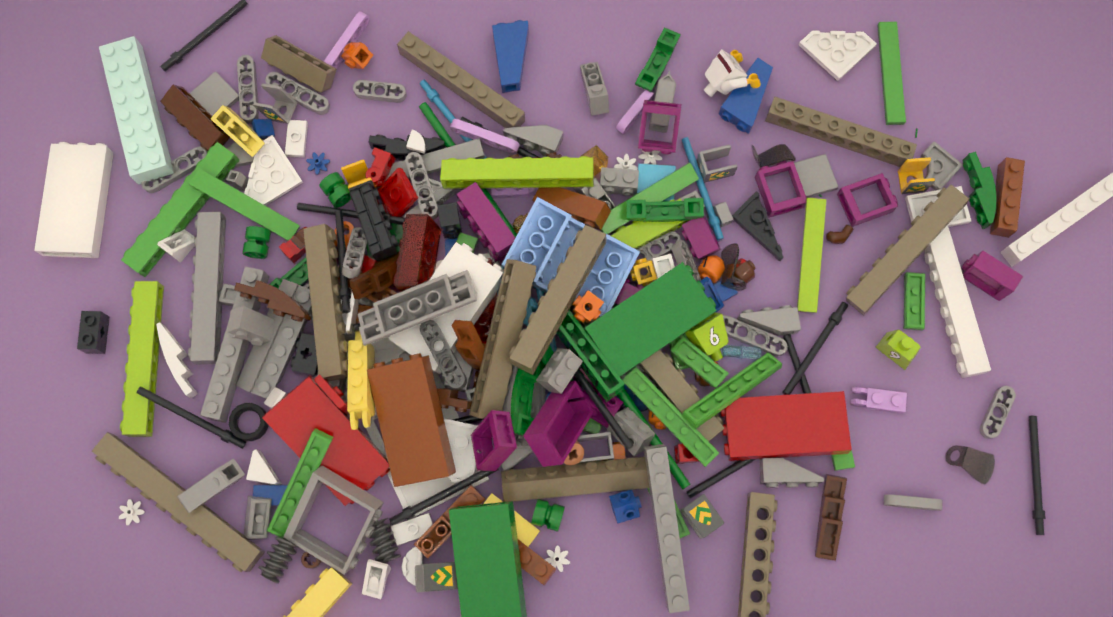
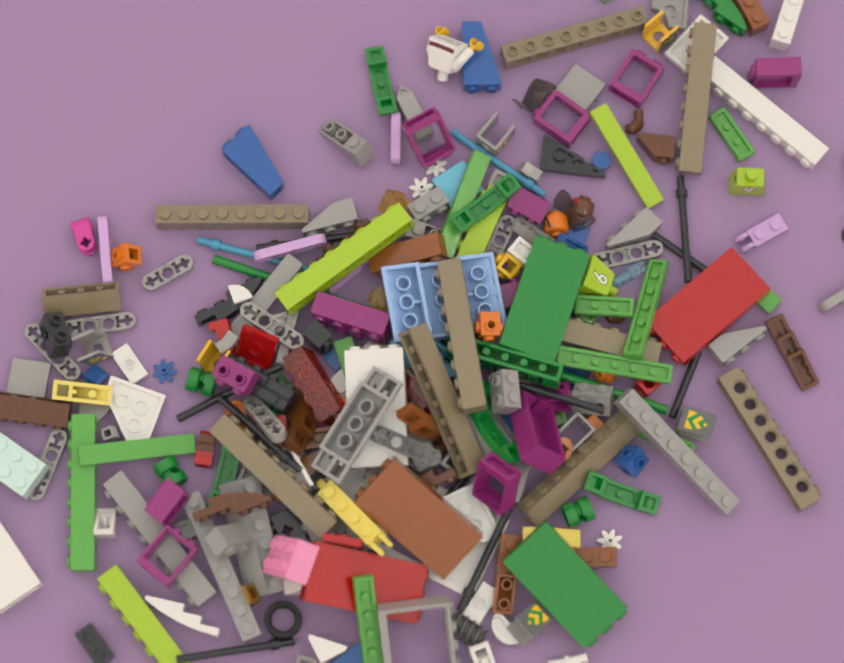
camera: 40 degrees left, 0 degrees up
none -> black brick [39,312,73,359]
none -> dark pink piece [70,217,97,256]
none -> magenta window [136,525,199,589]
none -> magenta brick [144,478,192,526]
none -> magenta brick [211,355,260,397]
none -> light grey piece [215,330,240,355]
none -> pearl gold slope [241,584,262,607]
none -> bright pink brick [262,535,319,585]
none -> green slope [583,470,661,515]
none -> blue tile [592,151,611,171]
none -> reddish brown slope [636,132,676,165]

